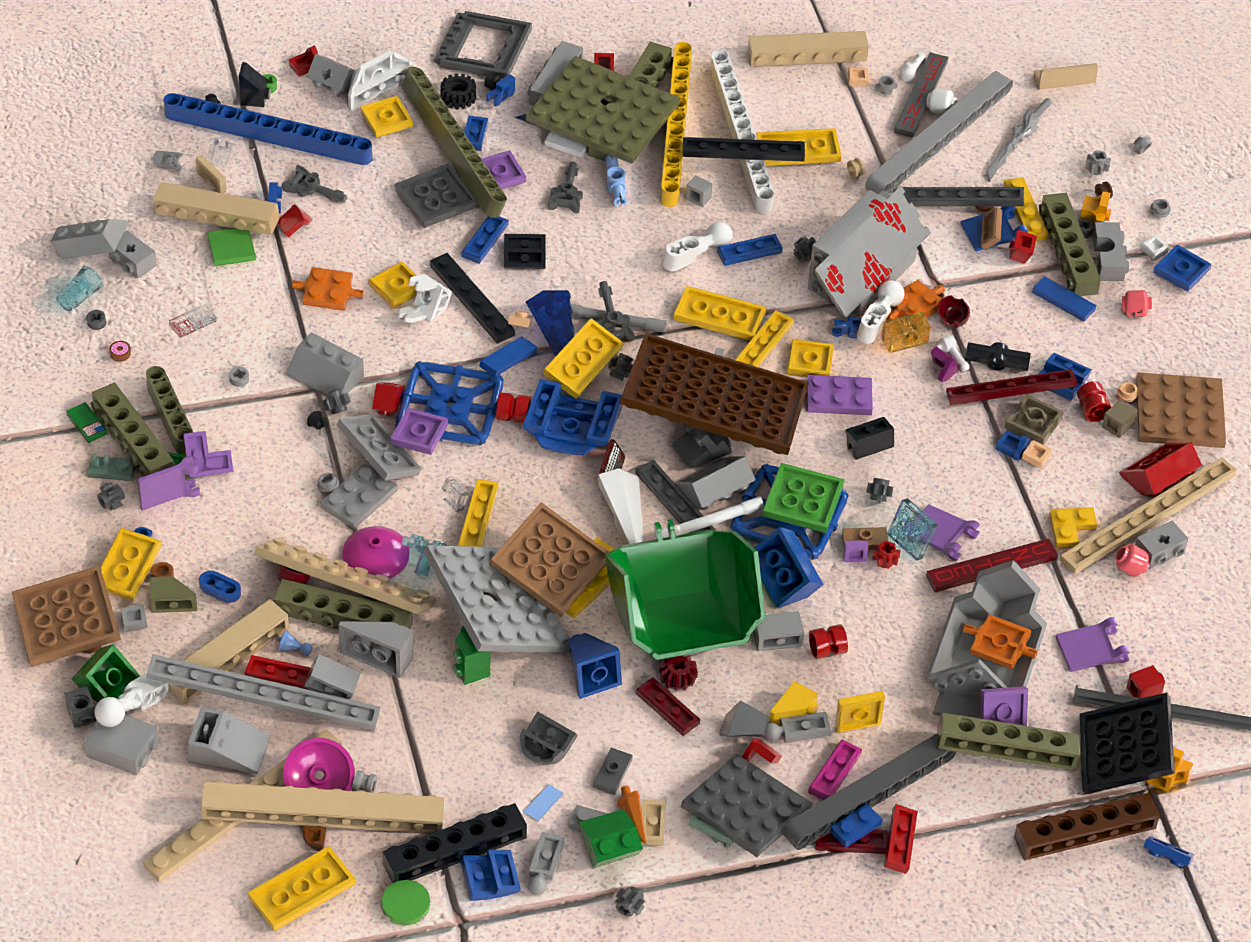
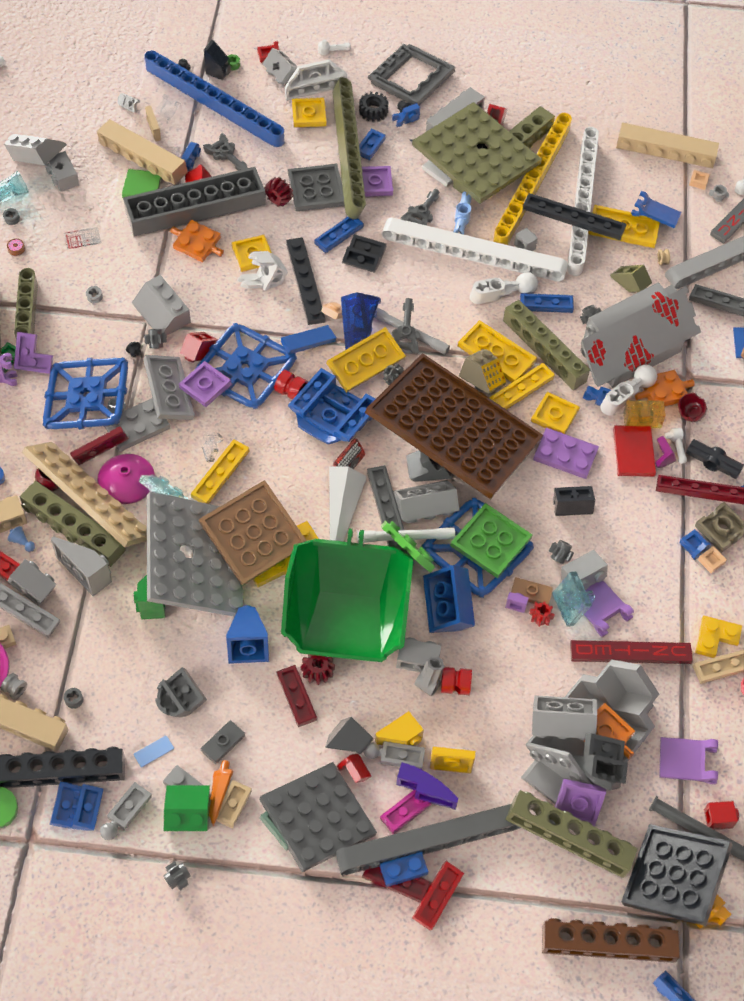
camera: 20 degrees right, 10 degrees up
none -> blue plate [42,357,128,430]
none -> dark grey bush [63,688,84,709]
none -> dark red tile [70,426,129,465]
none -> dark grey brick [123,167,266,237]
none -> dark red gear [264,177,293,207]
none -> white piece [318,39,351,55]
none -> bright green plate [381,520,435,573]
none -> white beam [382,218,568,282]
none -> dark purple slope [396,762,458,810]
none -> light grey piece [414,657,445,696]
none -> dark tan slope [459,349,506,394]
none -> olive brick [503,299,590,391]
none -> light grey slope [532,695,597,741]
none -> light grey brick [561,550,608,594]
none -> dark grey piece [573,733,628,791]
none -> olive slope [610,265,652,293]
none -> red tile [613,425,656,477]
none -> blue flag [631,191,681,229]

